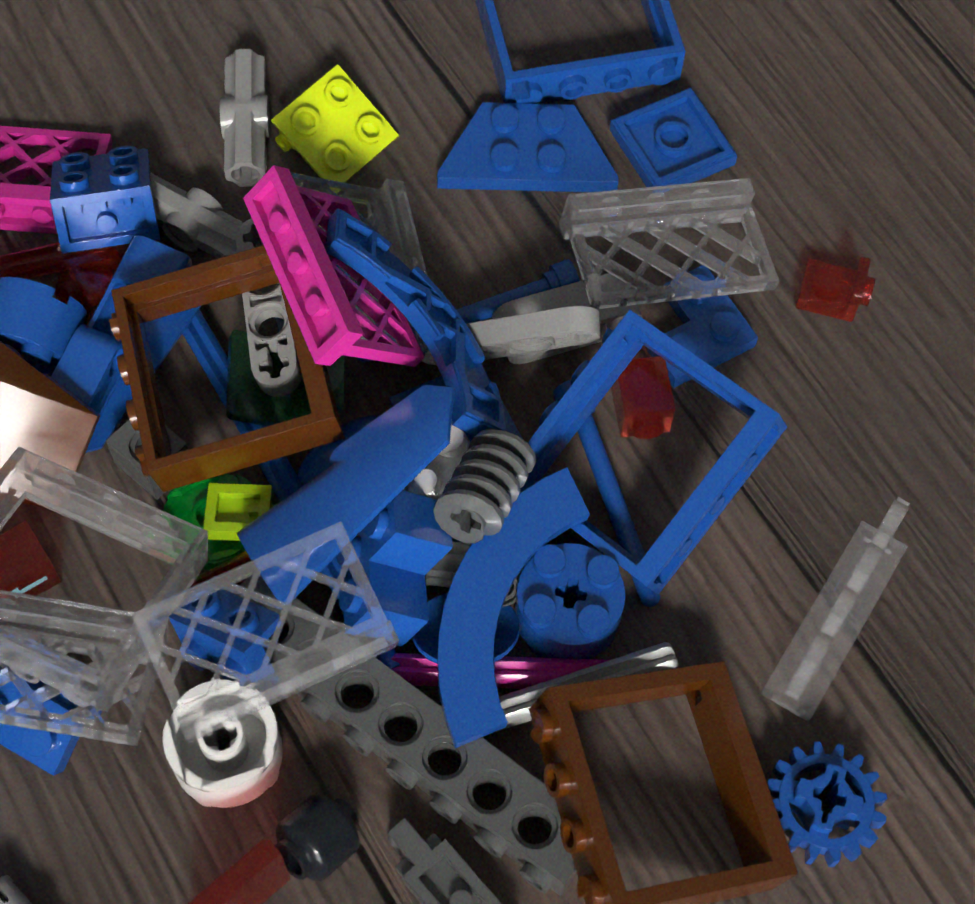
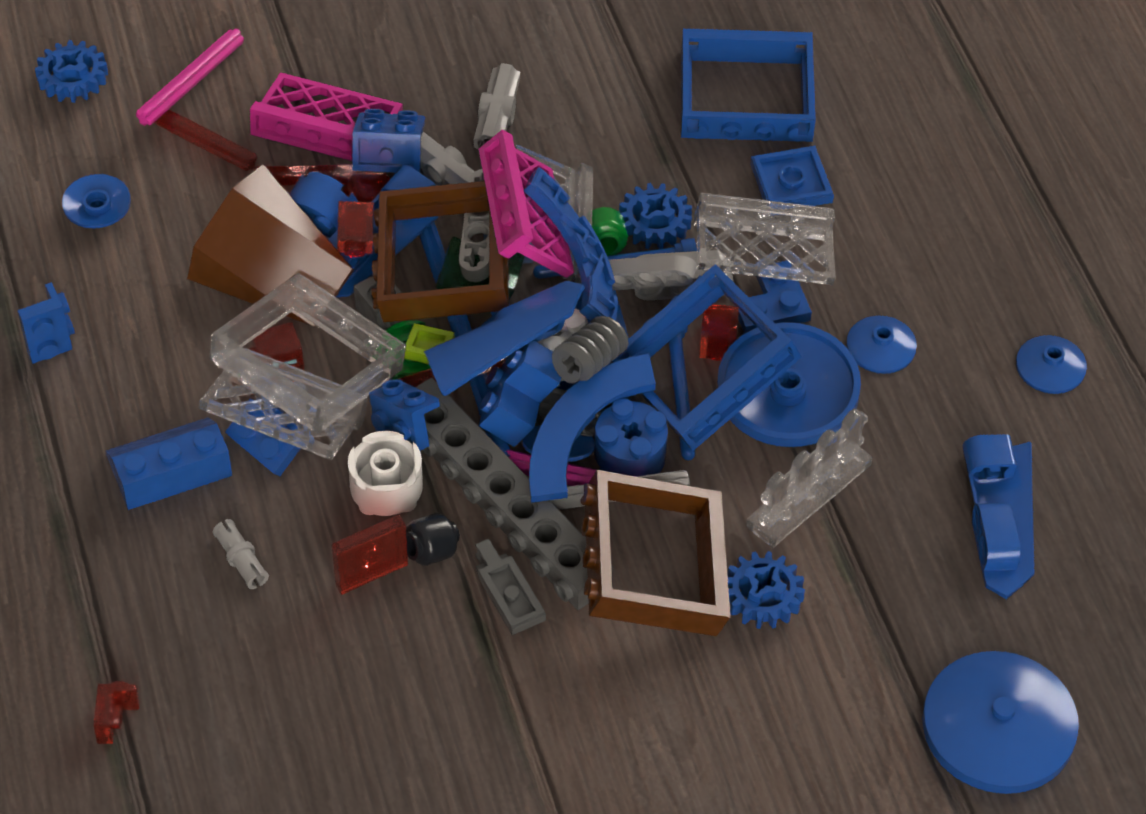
camera: 15 degrees right, 10 degrees down
clear fence [131,521,400,743] -> none
neon yellow hinge [270,64,399,193] -> none
blue wing [437,102,618,193] -> none
clear red bracket [796,257,875,322] -> none
none -> clear red brick [337,201,374,257]
none -> green head [585,207,628,256]
none -> blue gear [619,183,692,249]
none -> blue dish [717,322,861,447]
none -> blue dish [847,316,917,374]

